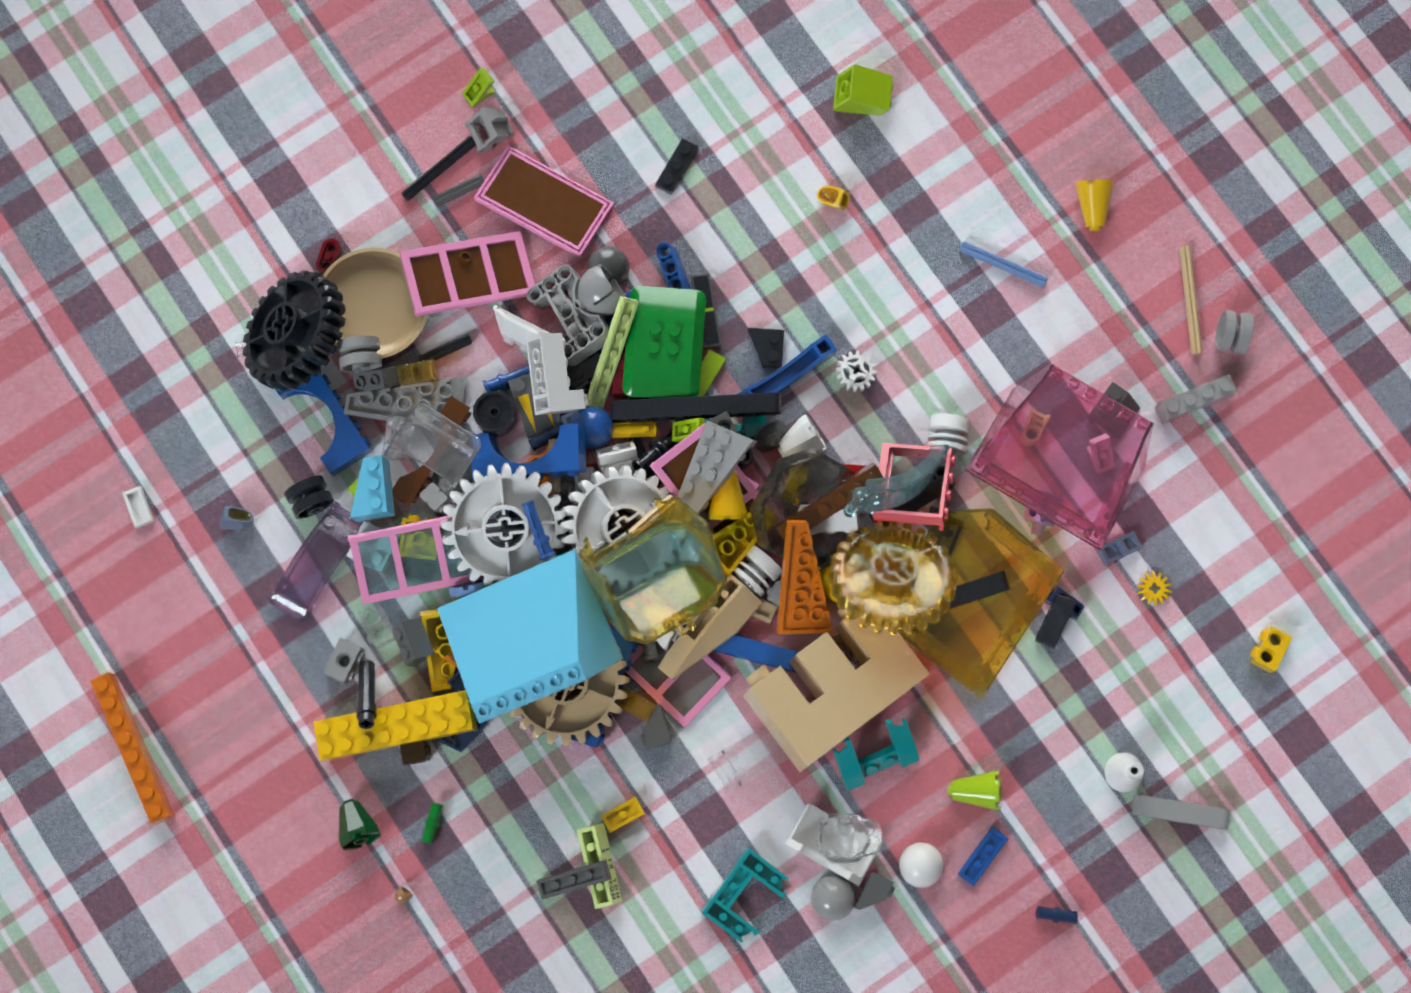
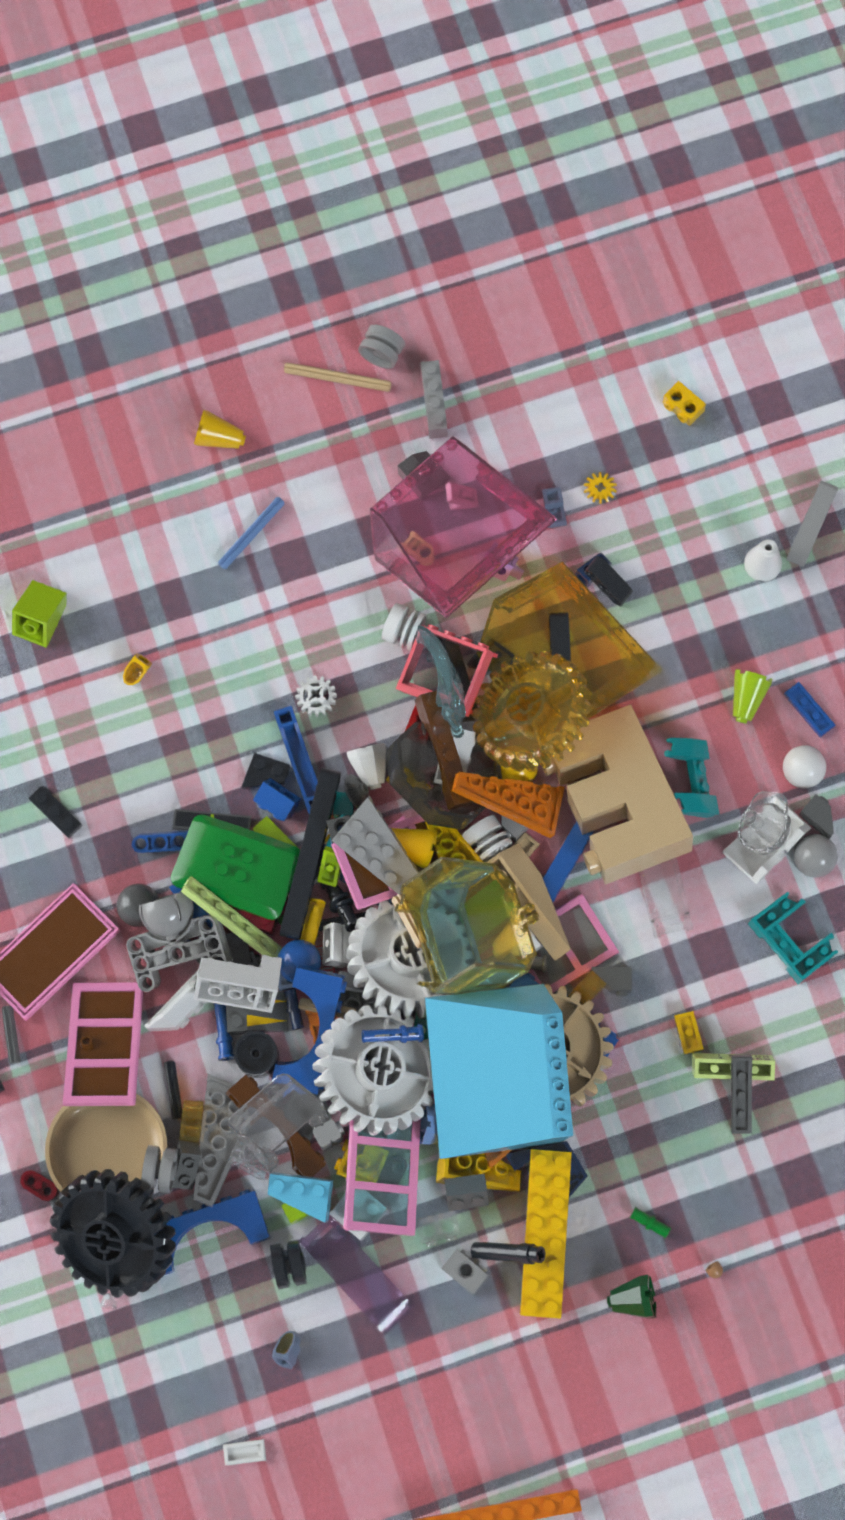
camera: 70 degrees left, 5 degrees down
dark brown brick [400,741,431,766] -> none
none -> blue brick [253,778,301,821]

